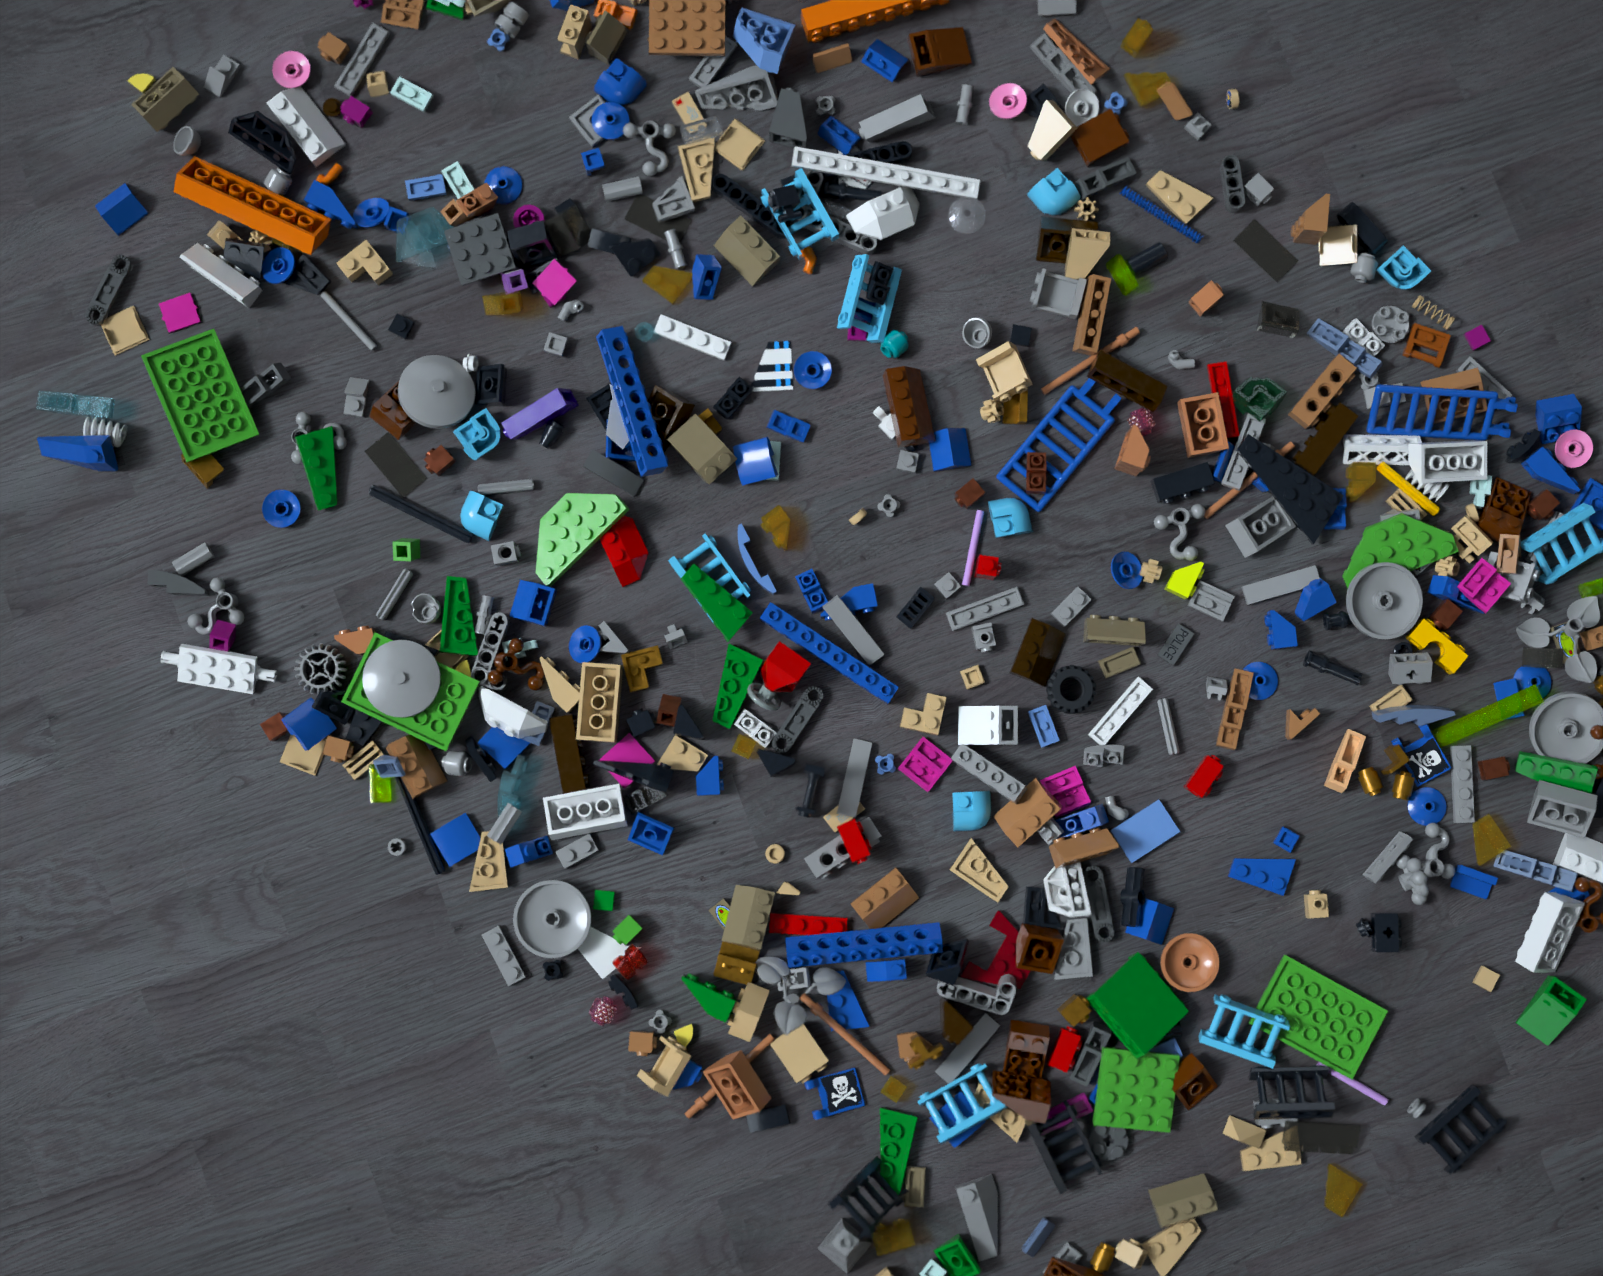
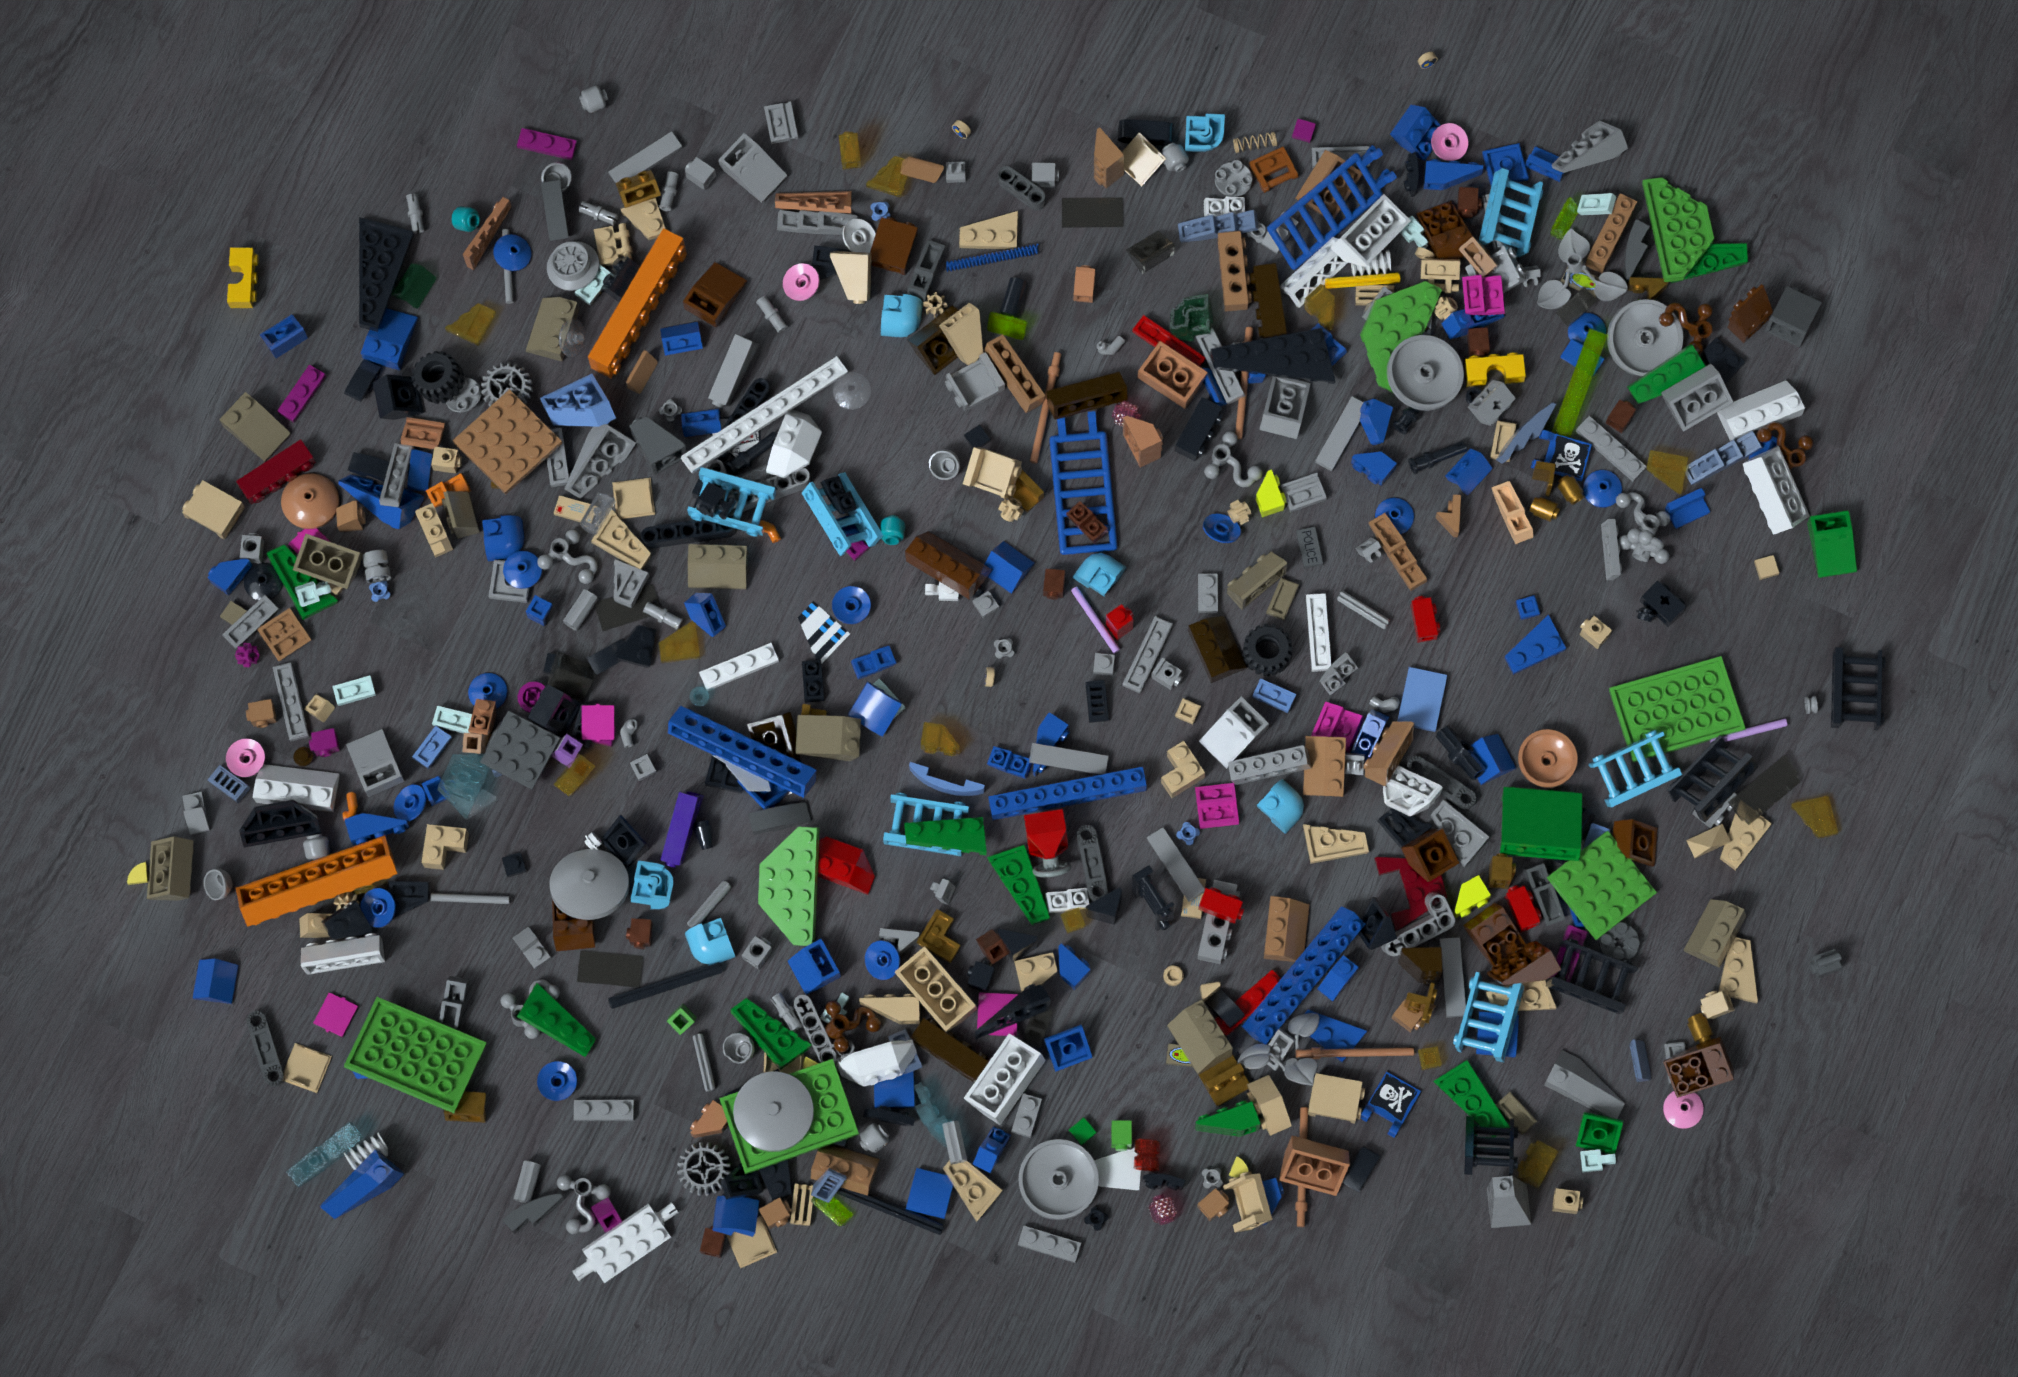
camera: 40 degrees left, 10 degrees down
light grey bush [388,838,407,856] -> none
none -> sand blue slope [208,765,250,803]
none -> light grey slope [346,729,405,797]
none -> light grey plate [574,1100,634,1121]
none -> black slope [1205,989,1245,1028]
none -> blue panel [1445,448,1492,495]
none -> neon yellow slope [1453,875,1491,918]

